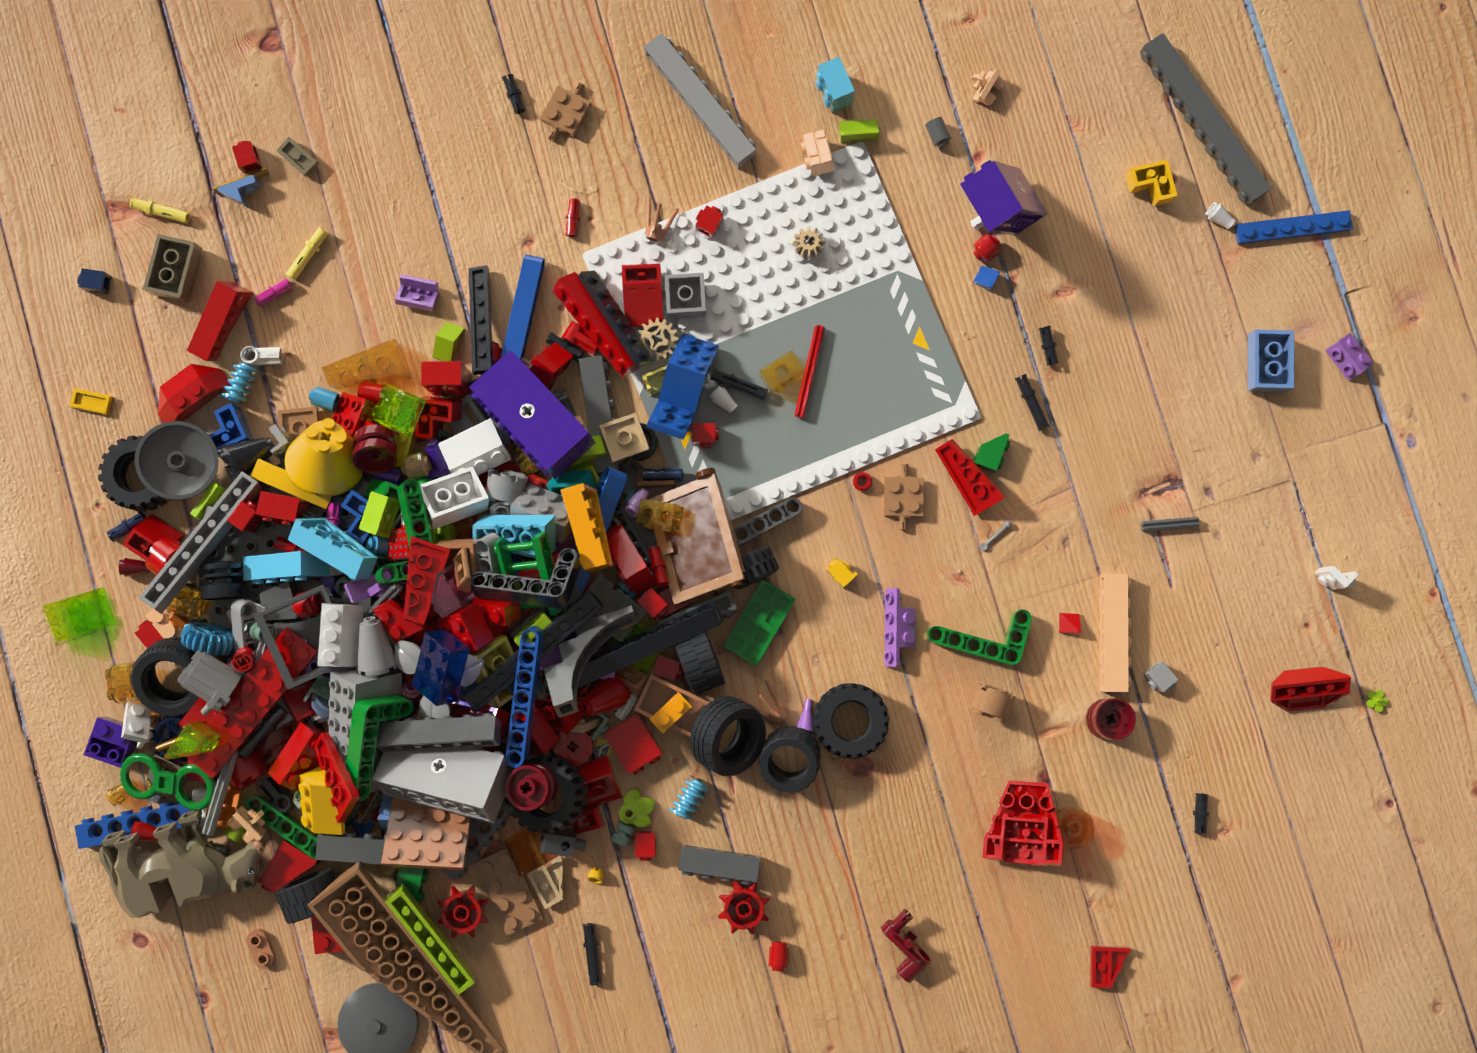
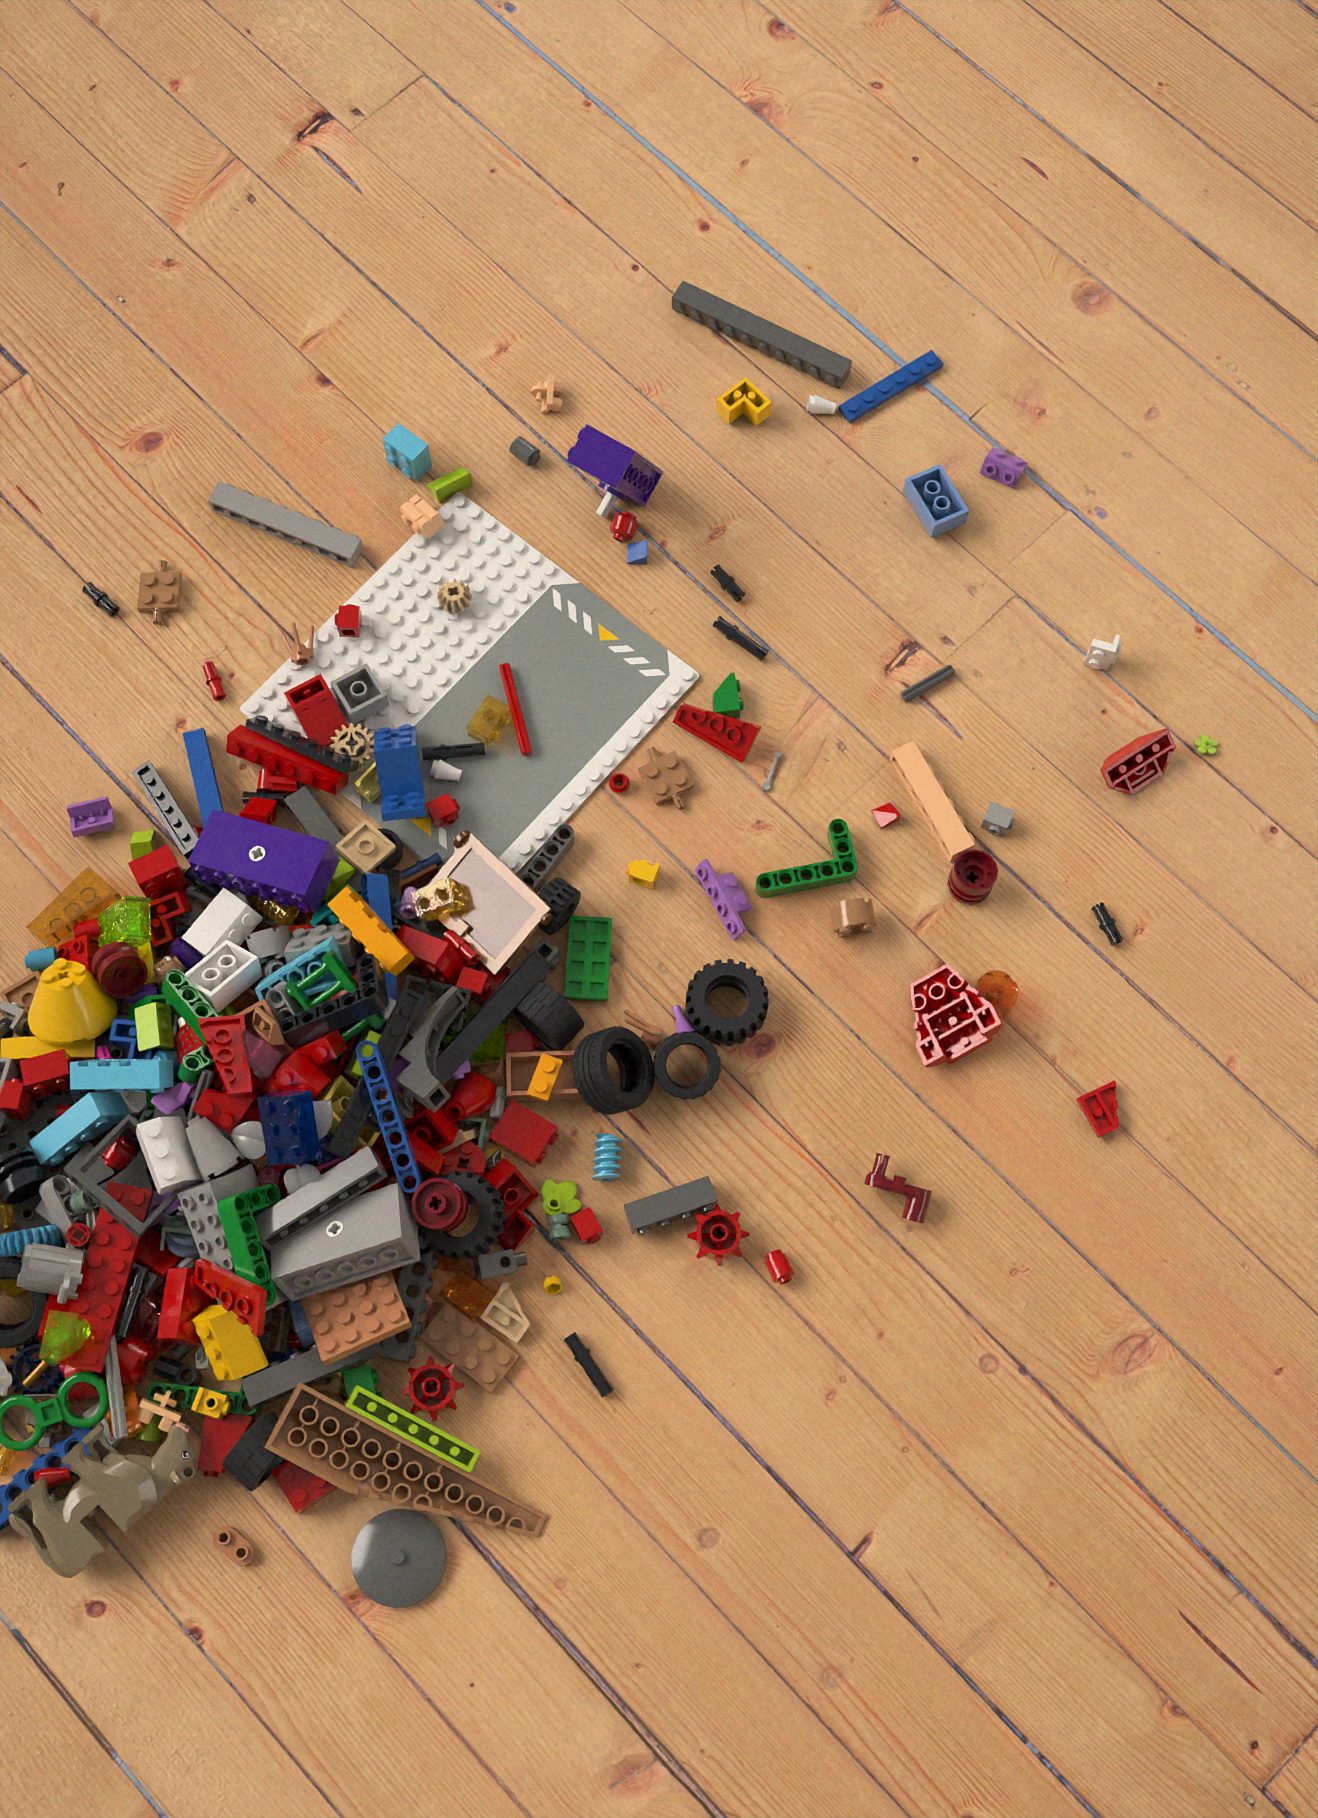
camera: 30 degrees left, 15 degrees down
none -> yellow brick [191,1387,231,1421]

